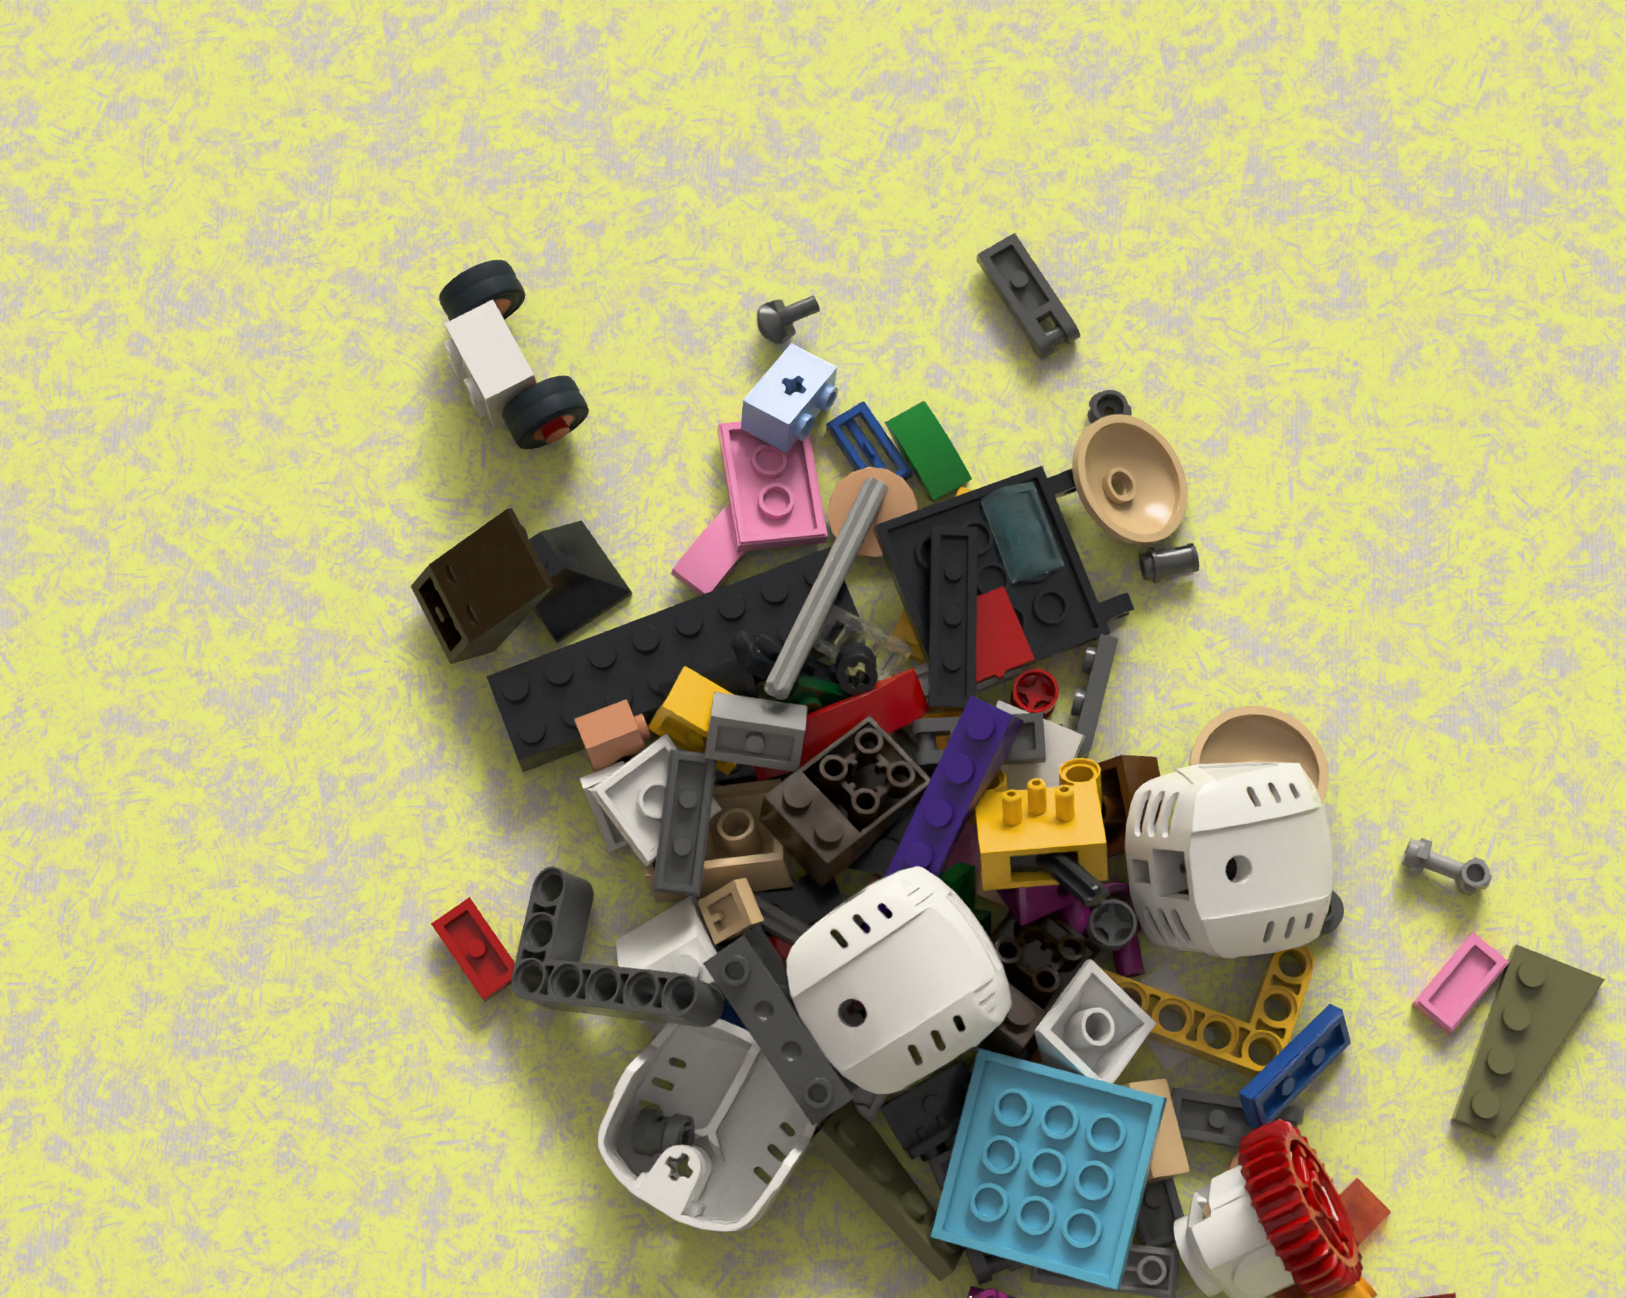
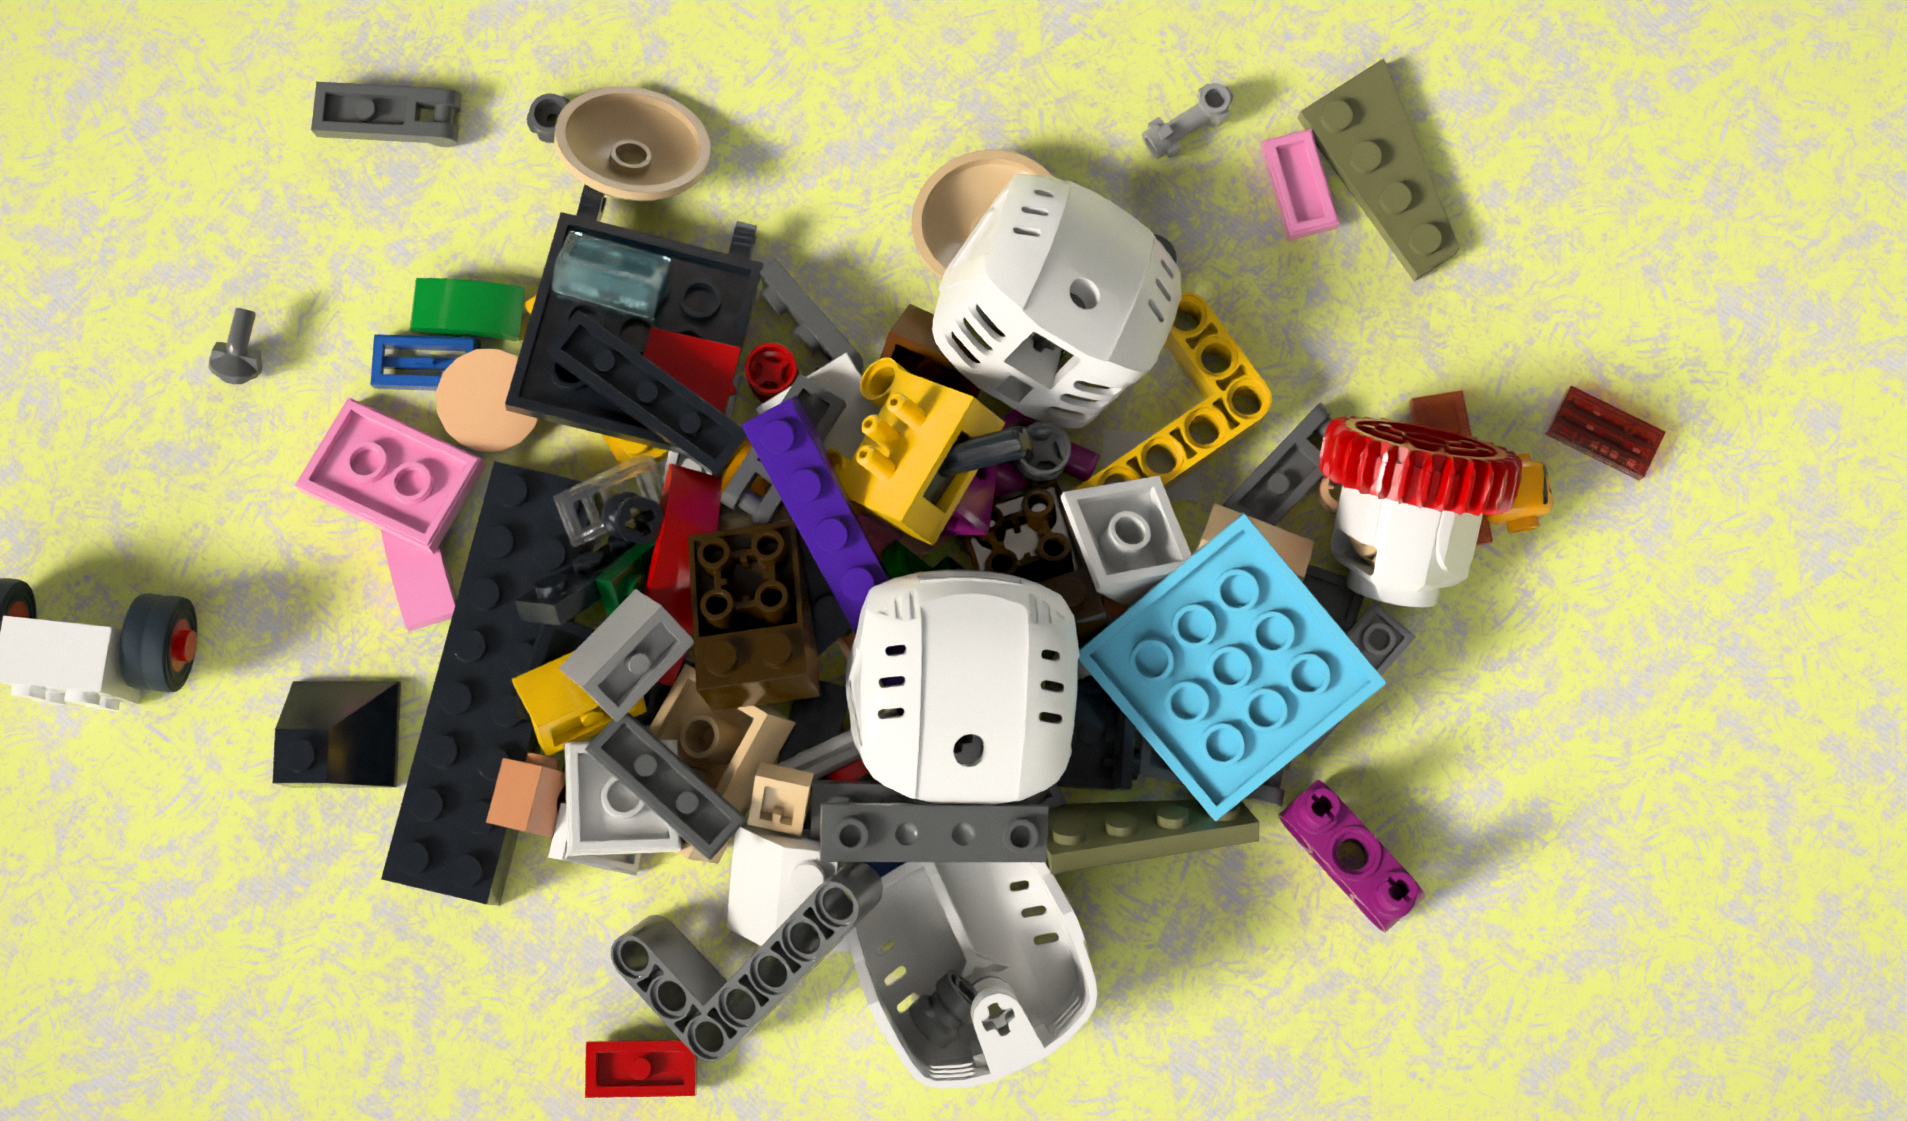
camera: 55 degrees left, 5 degrees up
dark brown slope [411,508,553,664] -> none
brick [741,343,838,453] -> none
light grey axle [764,477,888,700] -> none
dark grey pin [1139,543,1199,583] -> none
blue tile [1239,1004,1351,1129] -> none

